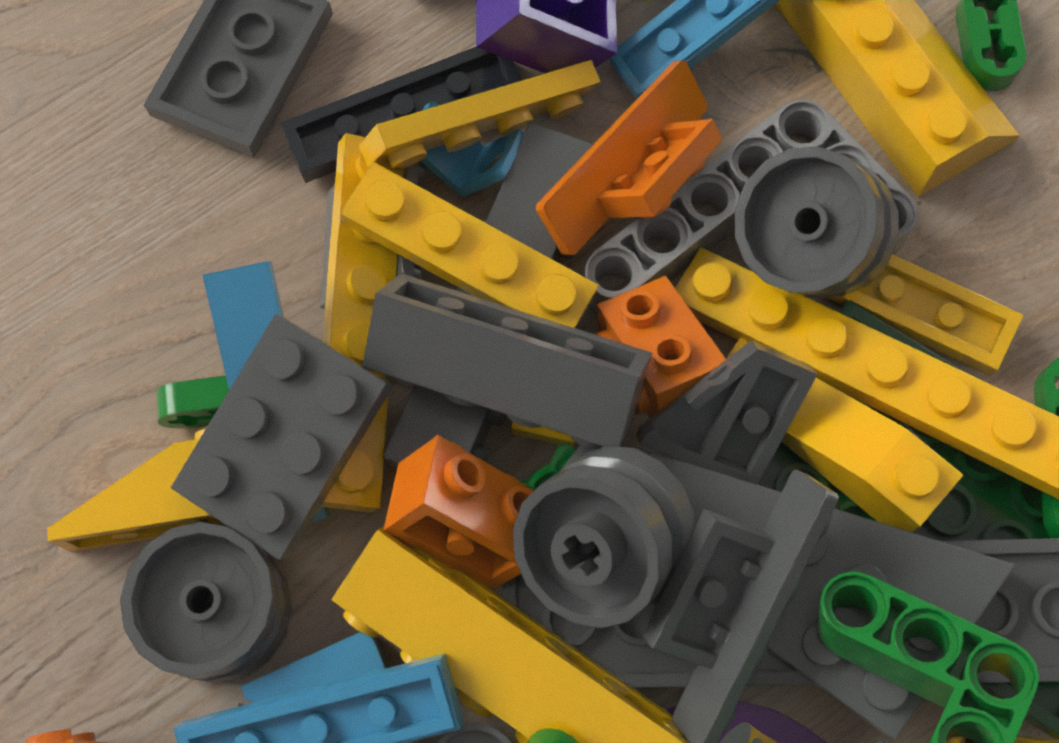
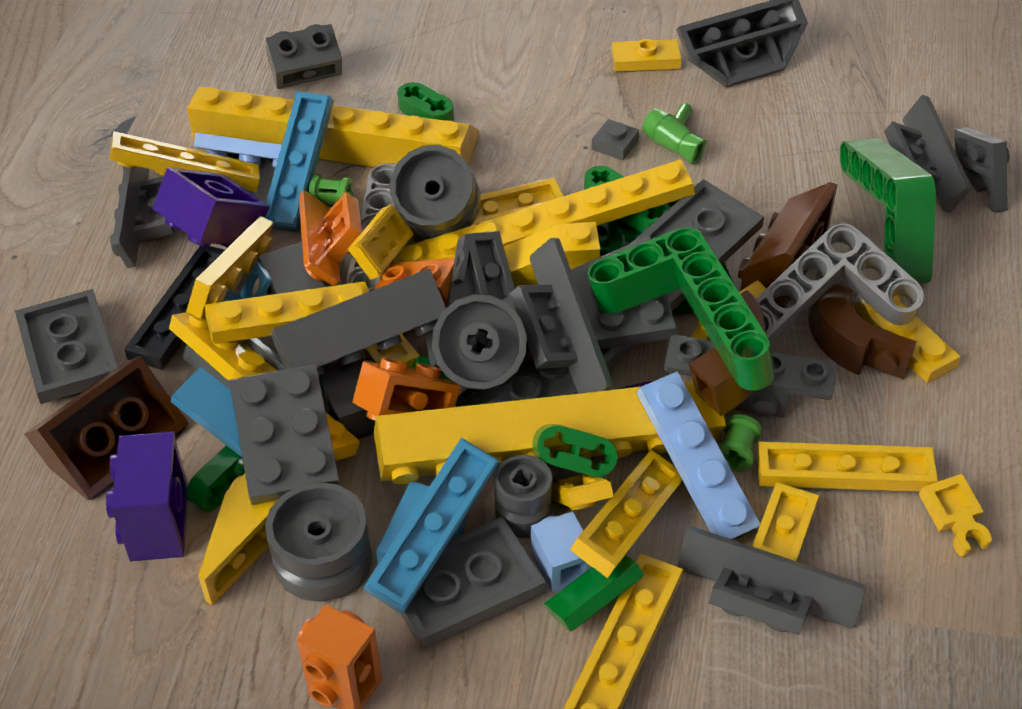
camera: 50 degrees left, 25 degrees down
none -> reddish brown slope [24,356,189,500]
none -> dark purple brick [106,432,188,562]
none -> bright green bush [309,174,353,205]
none -> yellow plate [348,204,414,280]

